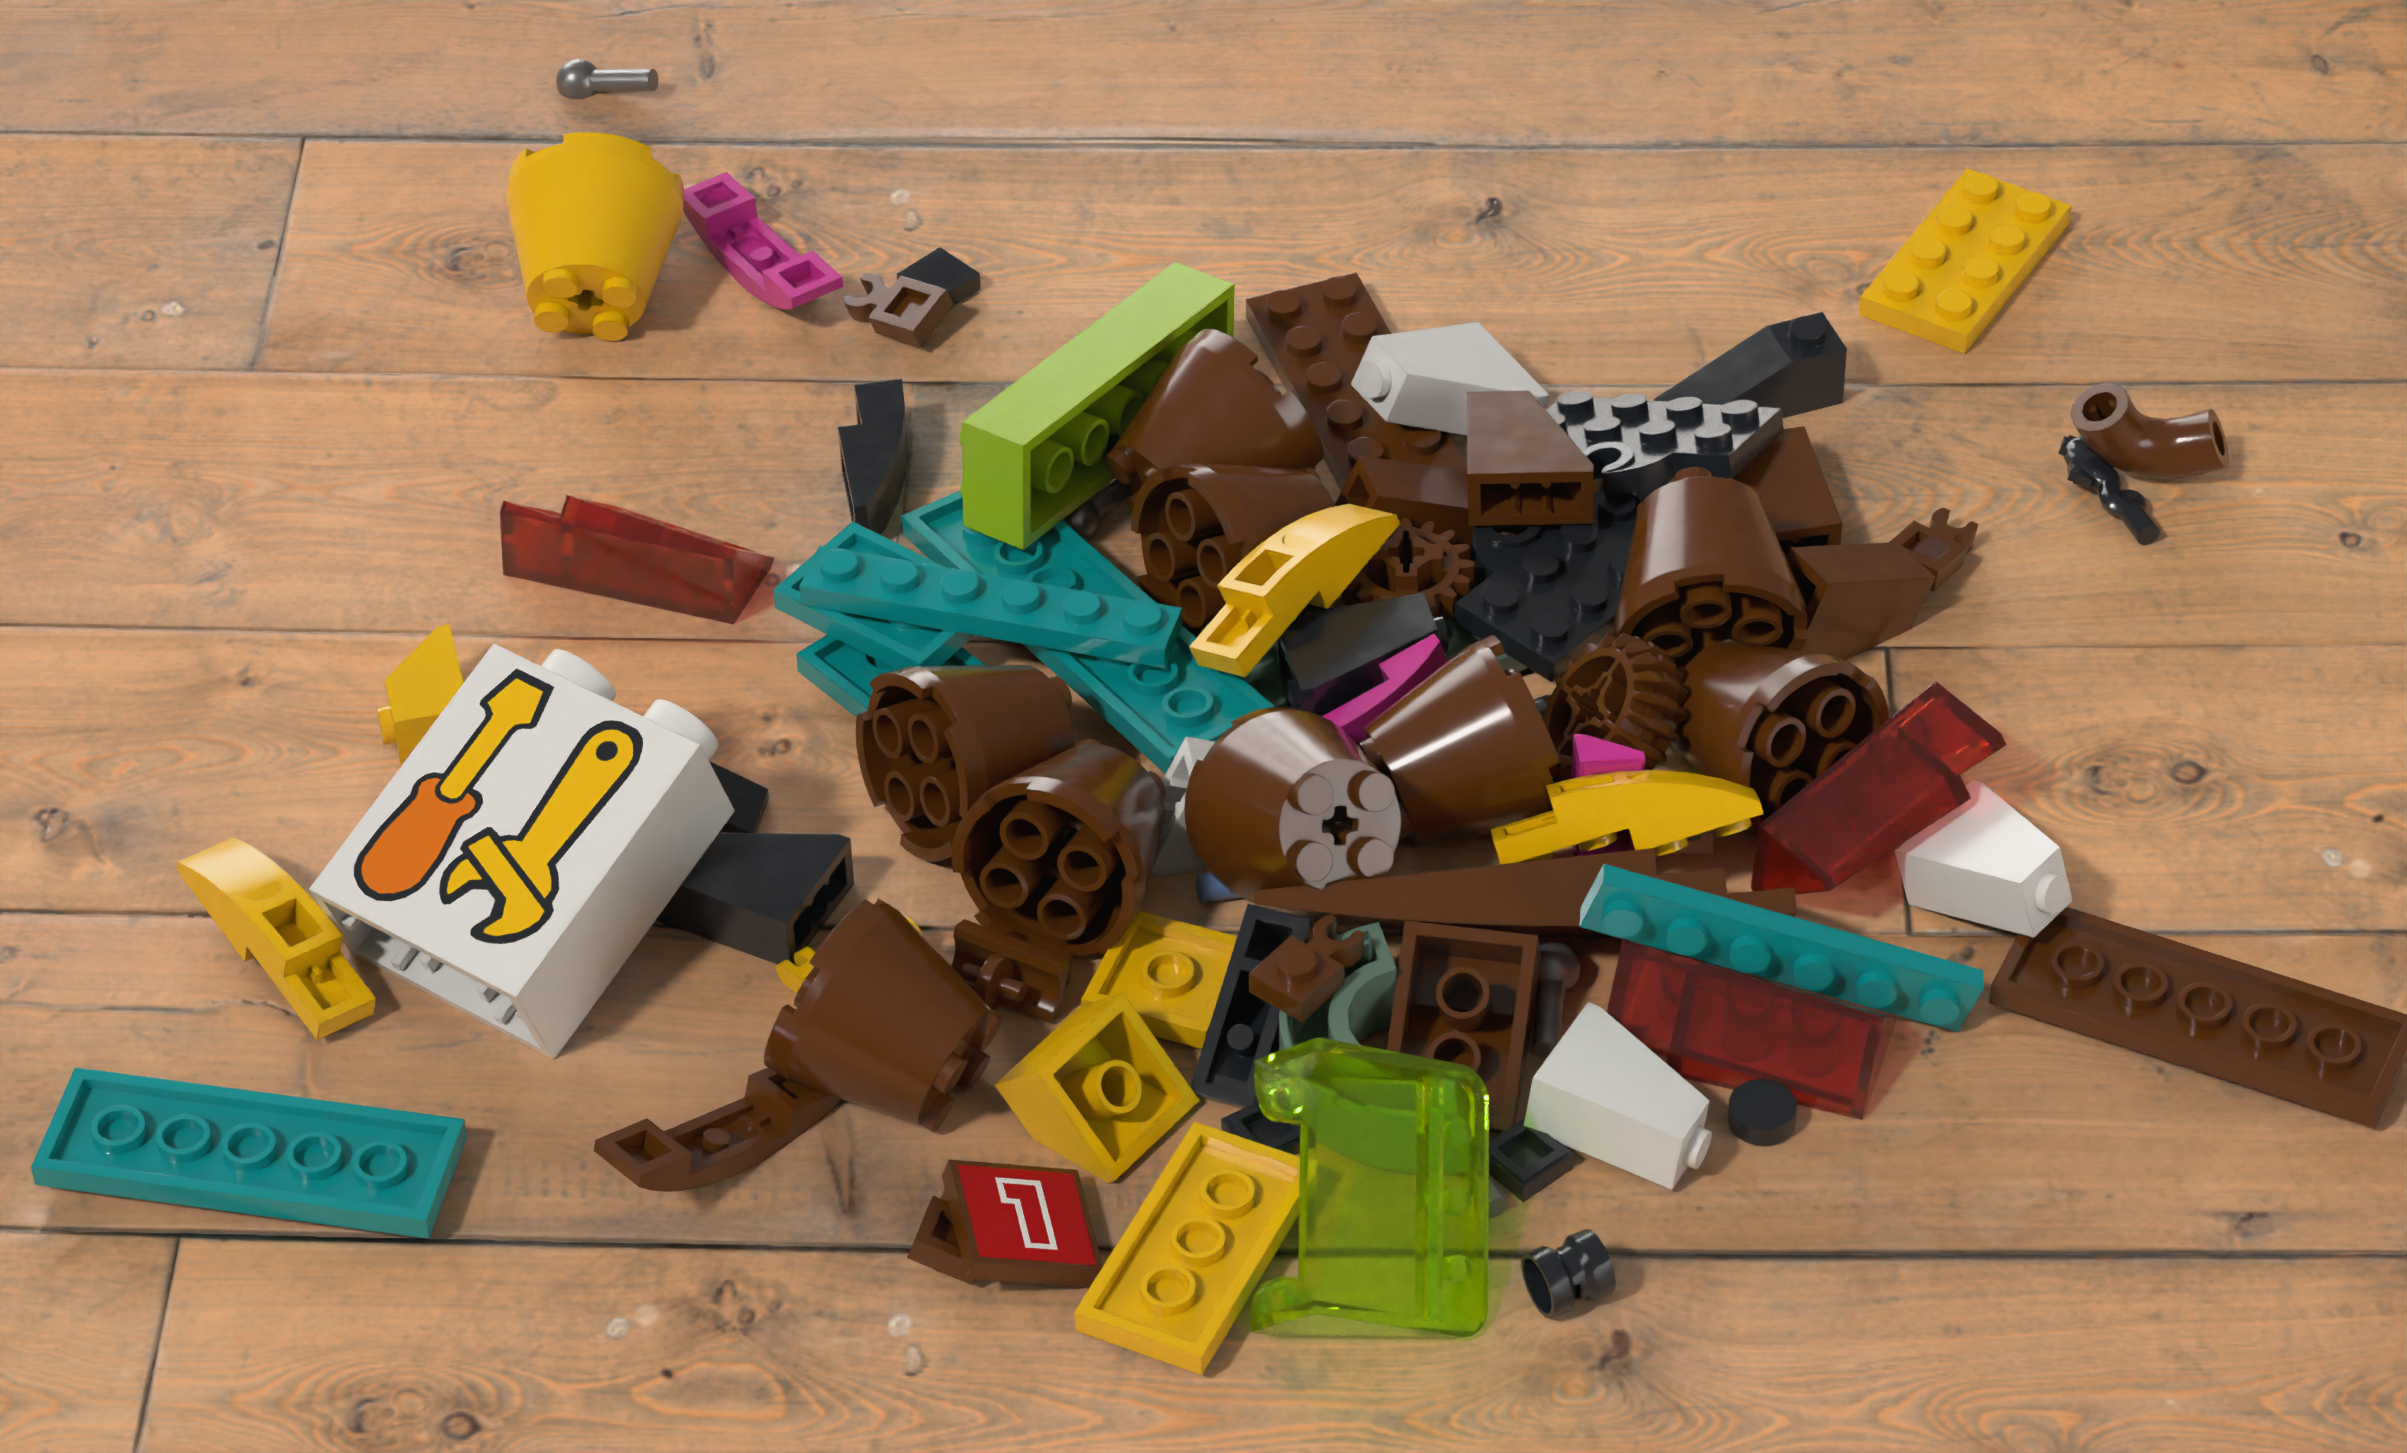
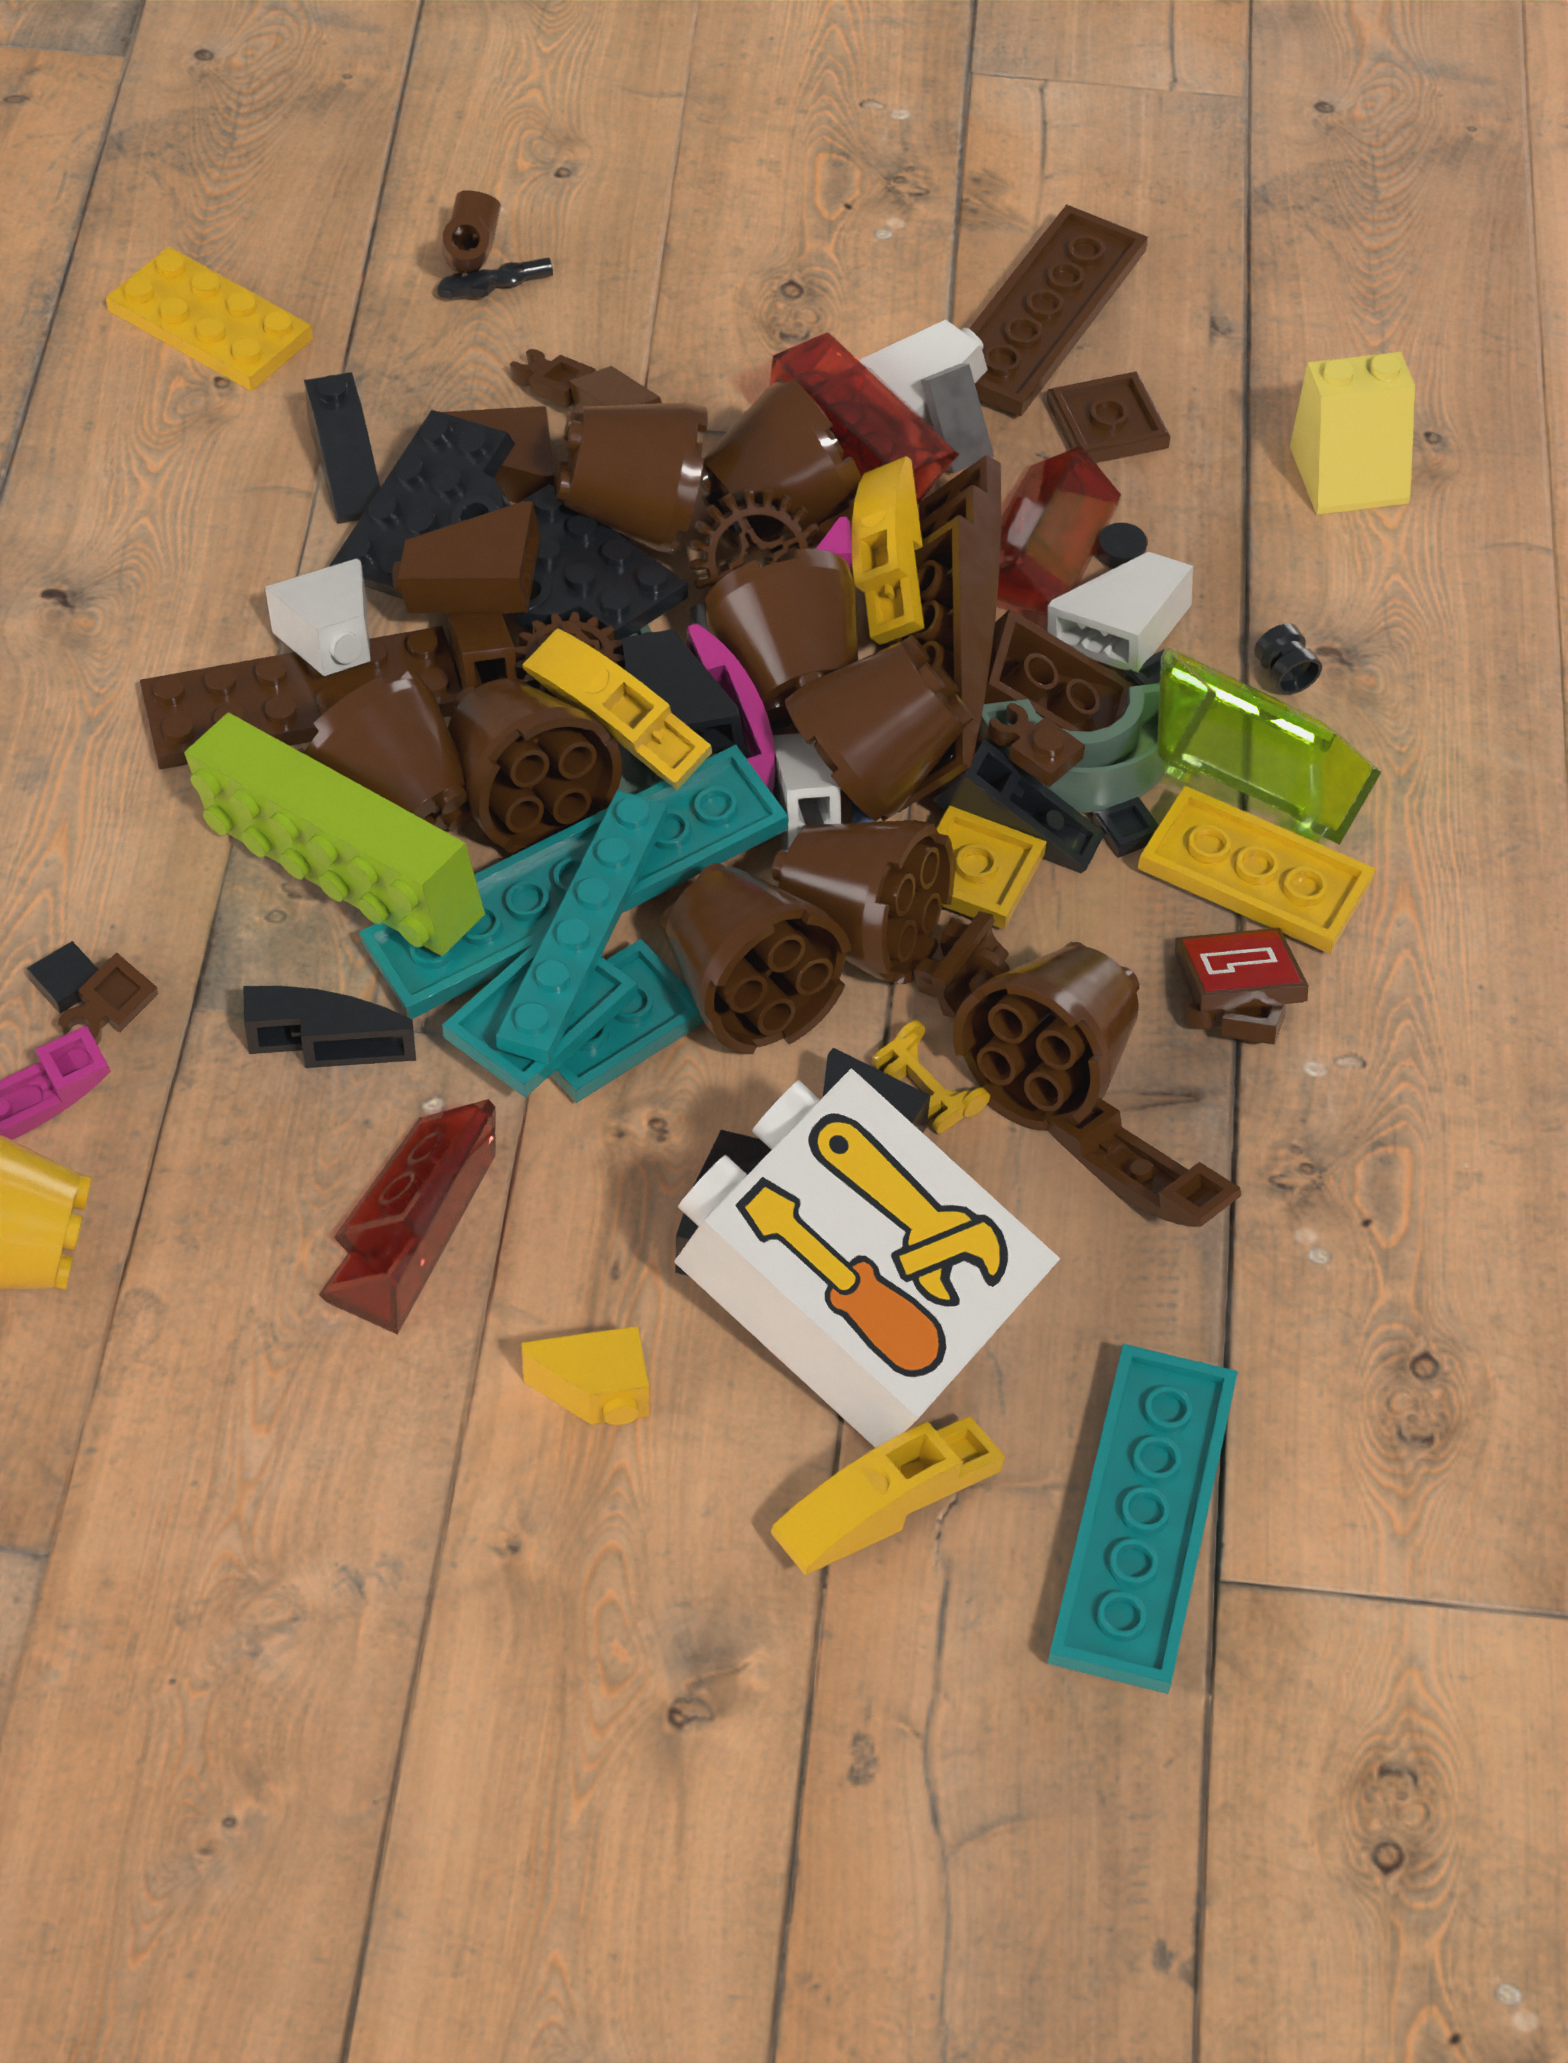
camera: 90 degrees left, 10 degrees up
yellow slope [994,993,1200,1183] -> none
teal plate [1580,864,1984,1032] -> none
none -> flat silver tile [920,363,994,473]
none -> reddish brown tile [1047,371,1171,466]
none -> light yellow slope [1290,352,1415,515]

